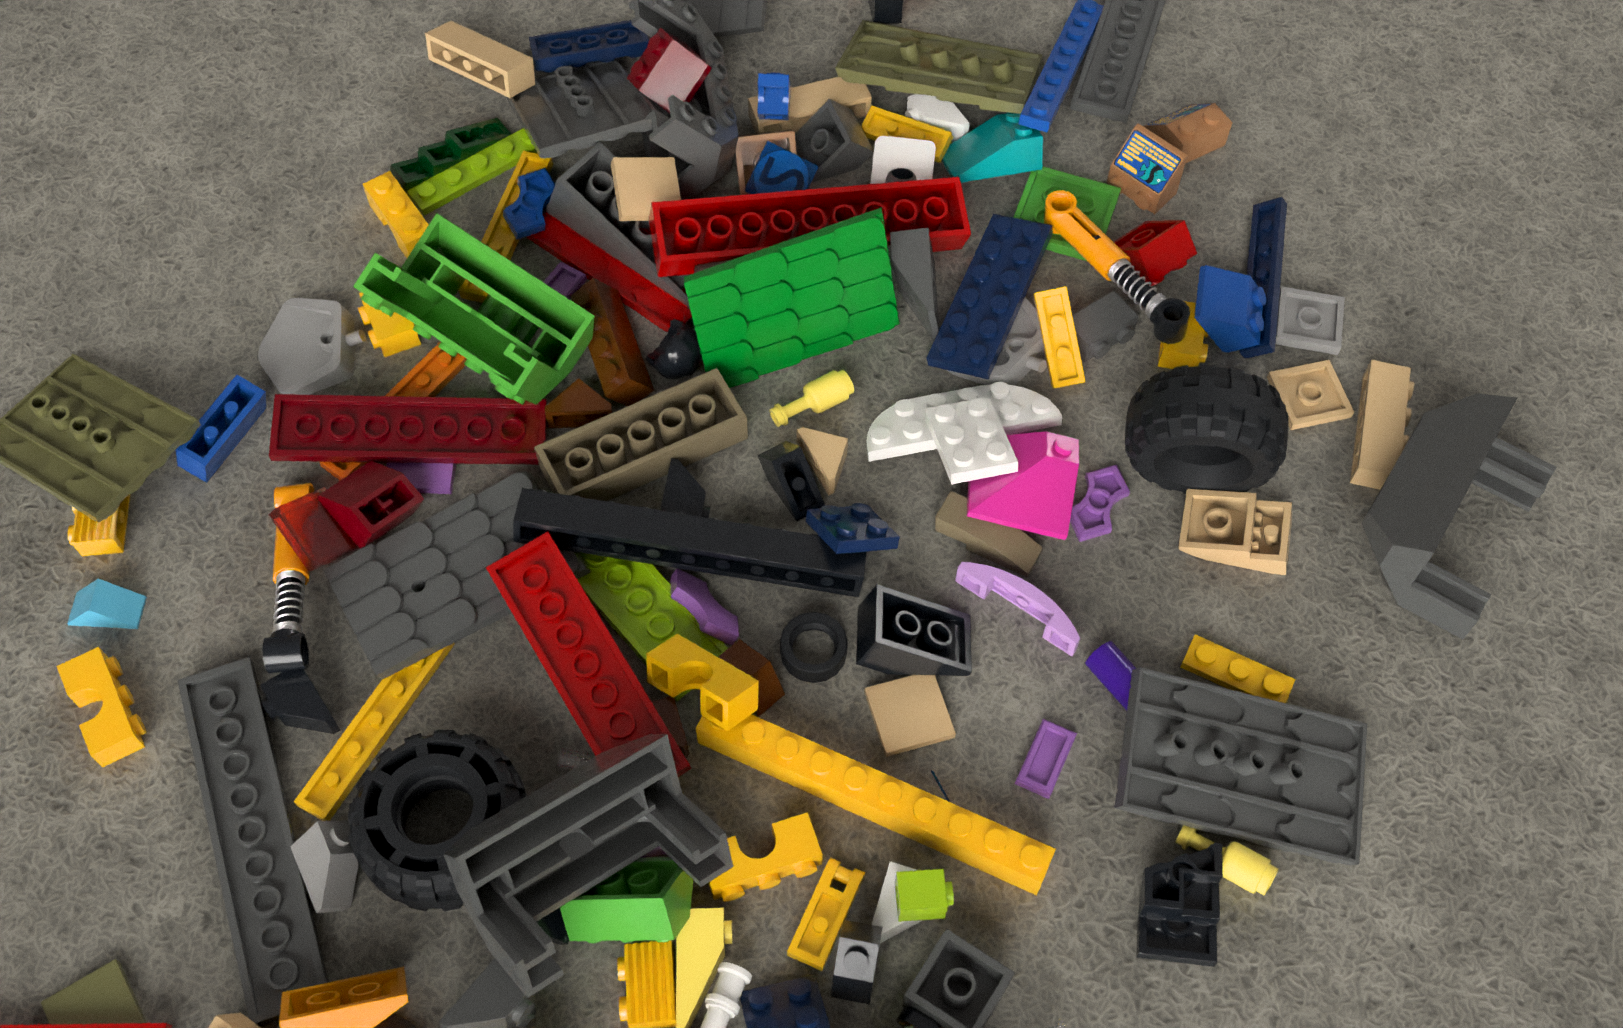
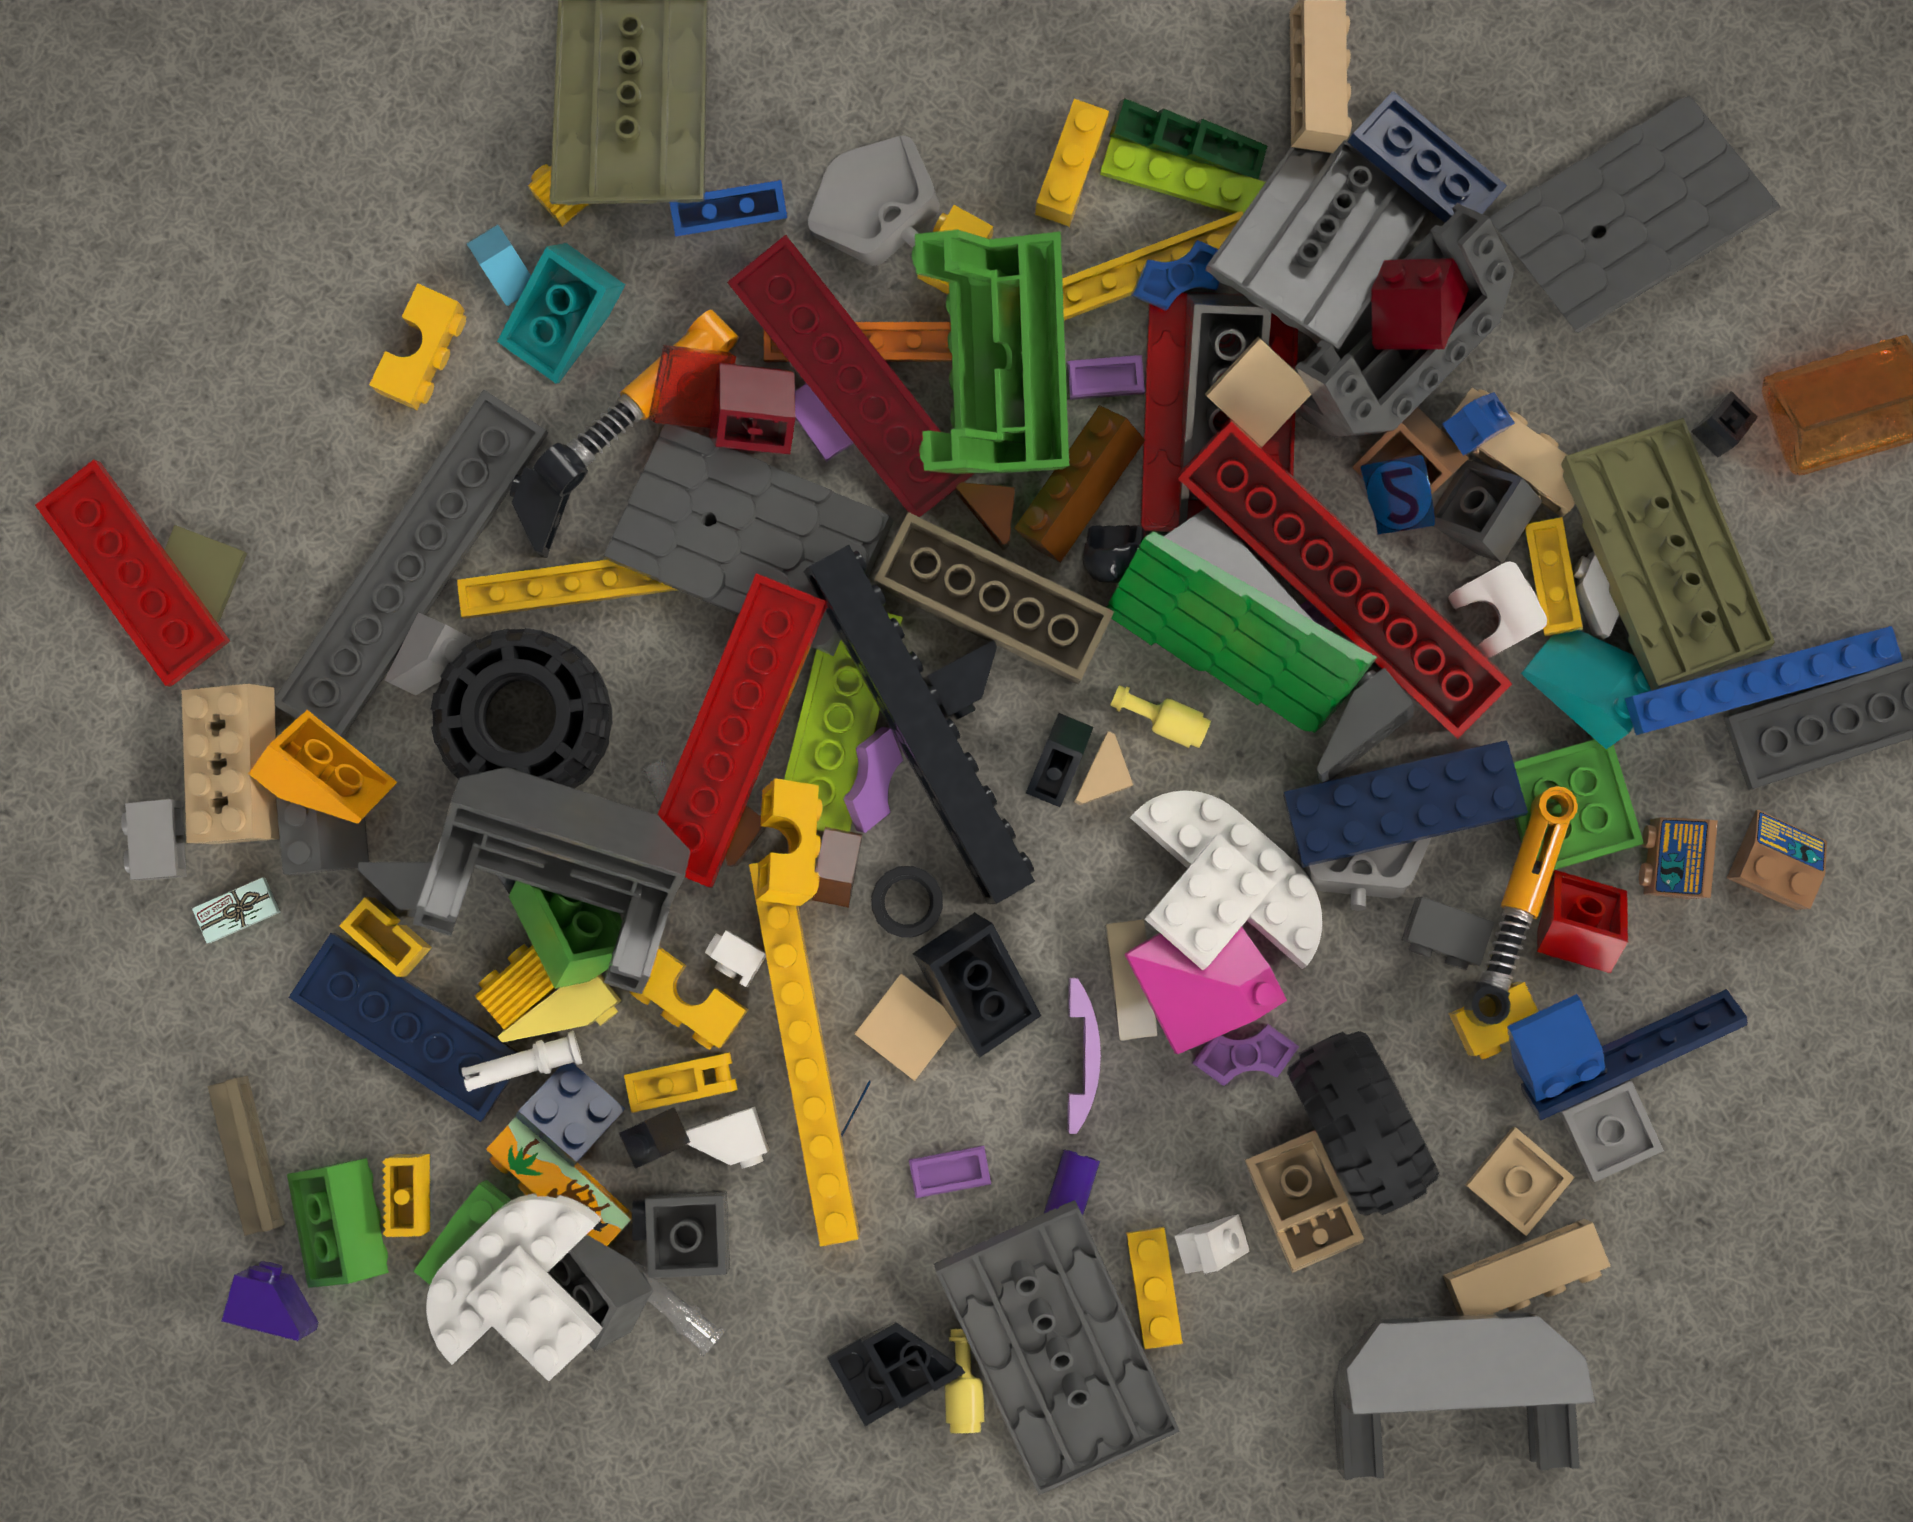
camera: 50 degrees right, 25 degrees up
dark blue plate [805,503,900,554] -> none
lime brick [895,869,954,922] -> none
yellow plate [1033,286,1086,389] -> none
none -> teal slope [497,243,626,384]
none -> white brick [705,930,766,987]
none -> white brick [1175,1214,1250,1274]

